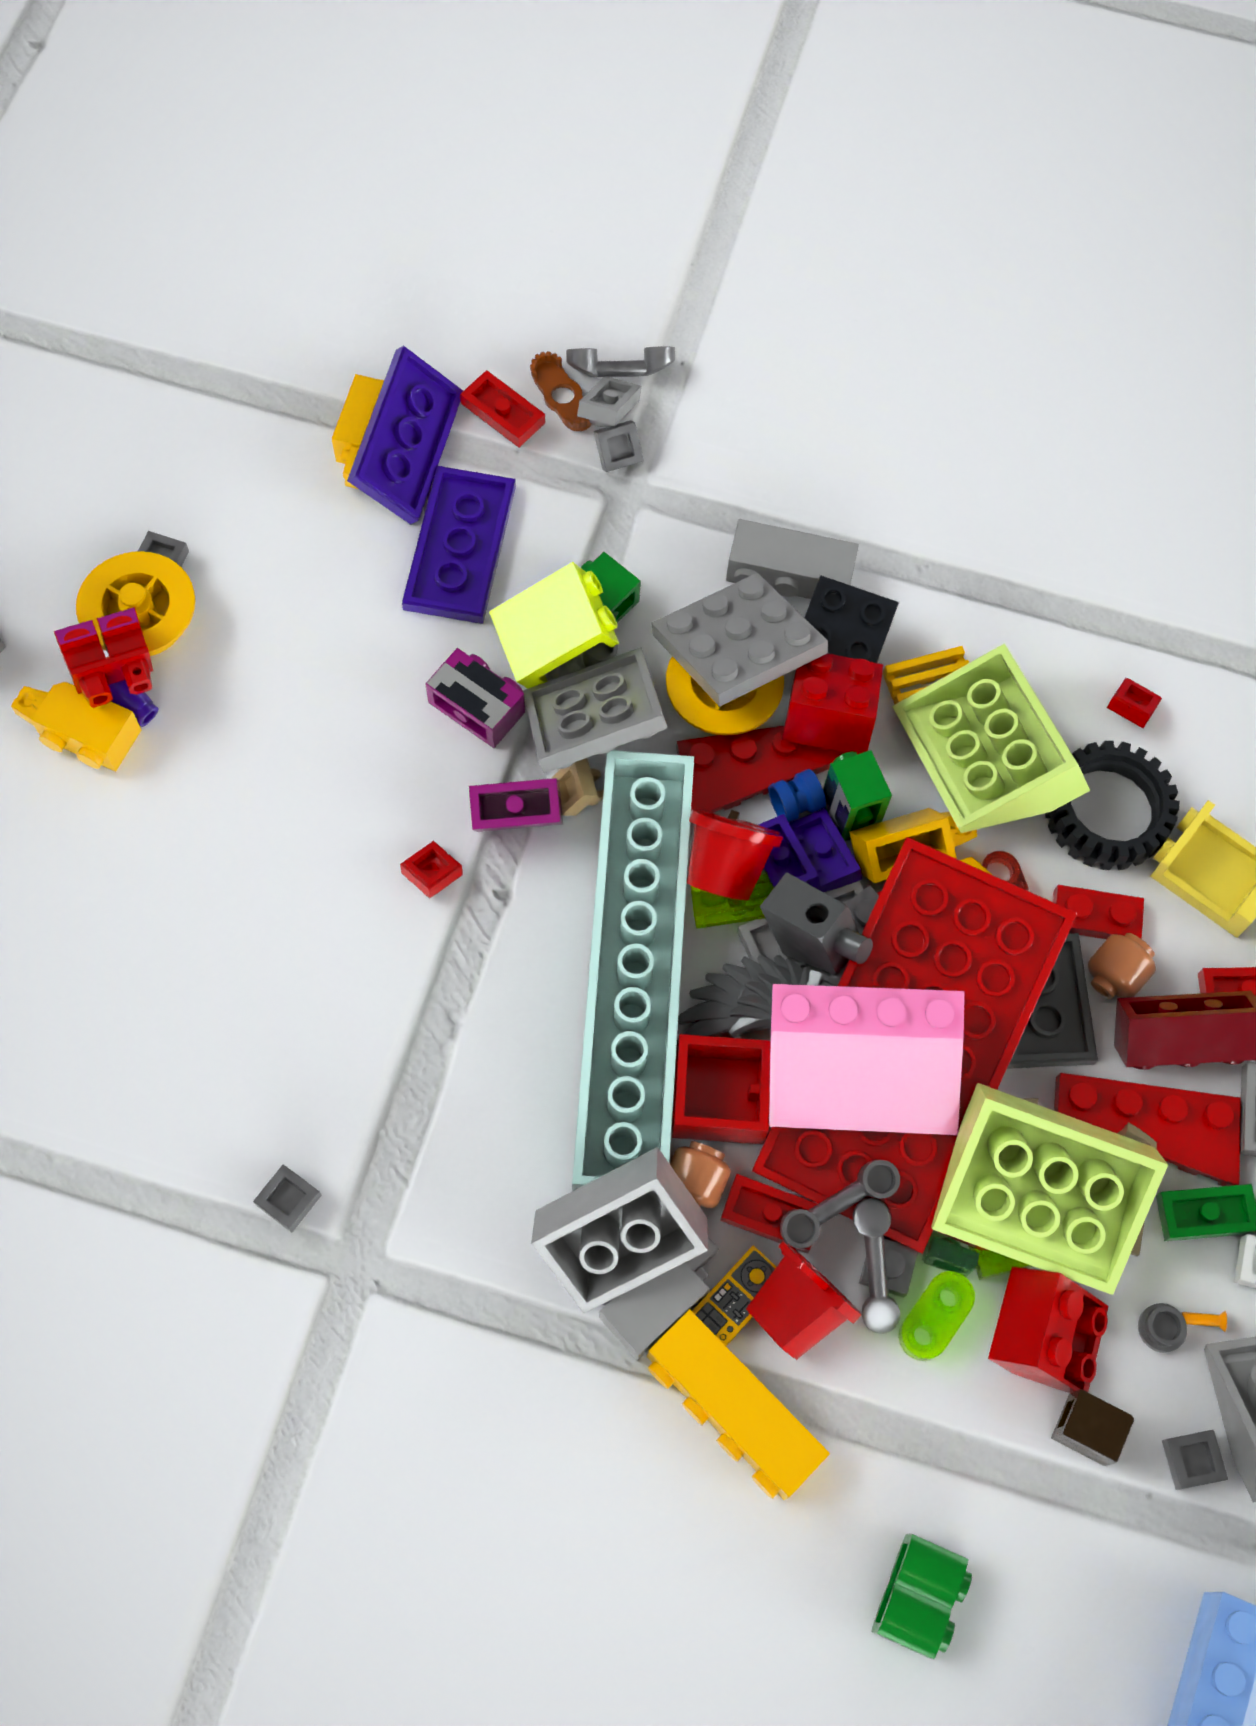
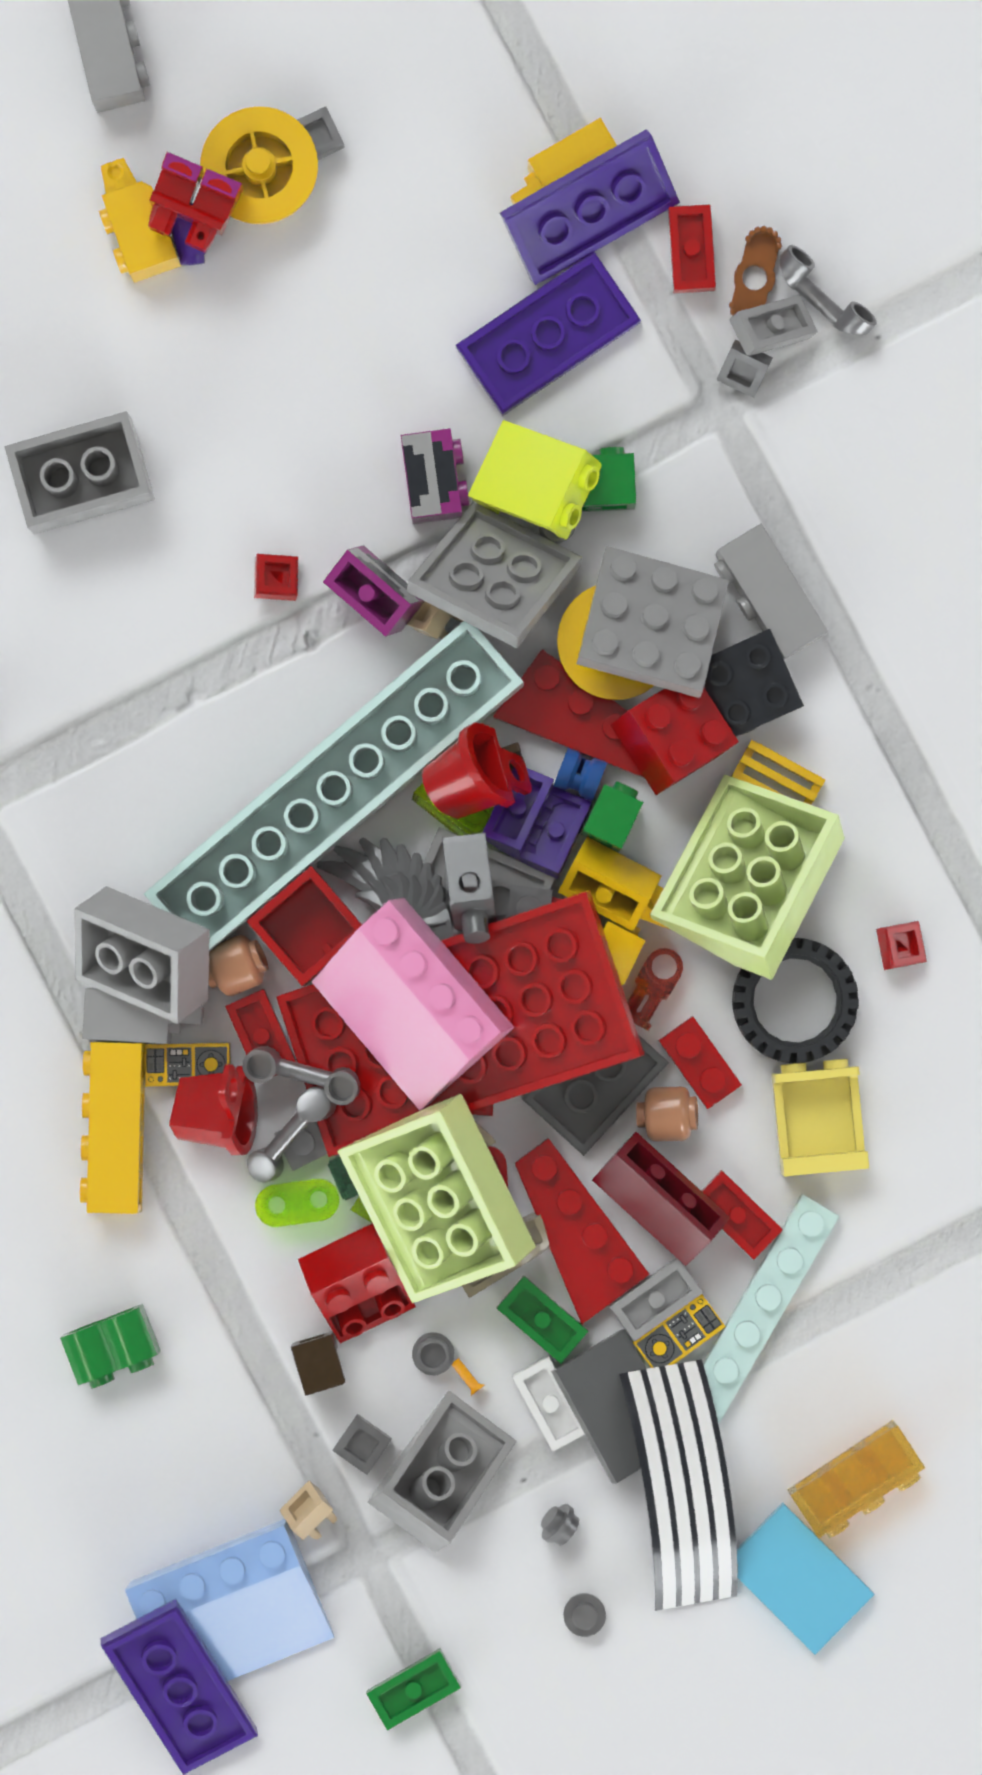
camera: 55 degrees right, 20 degrees up
none -> light grey brick [4,411,155,534]
none -> tan tile [279,1480,337,1540]

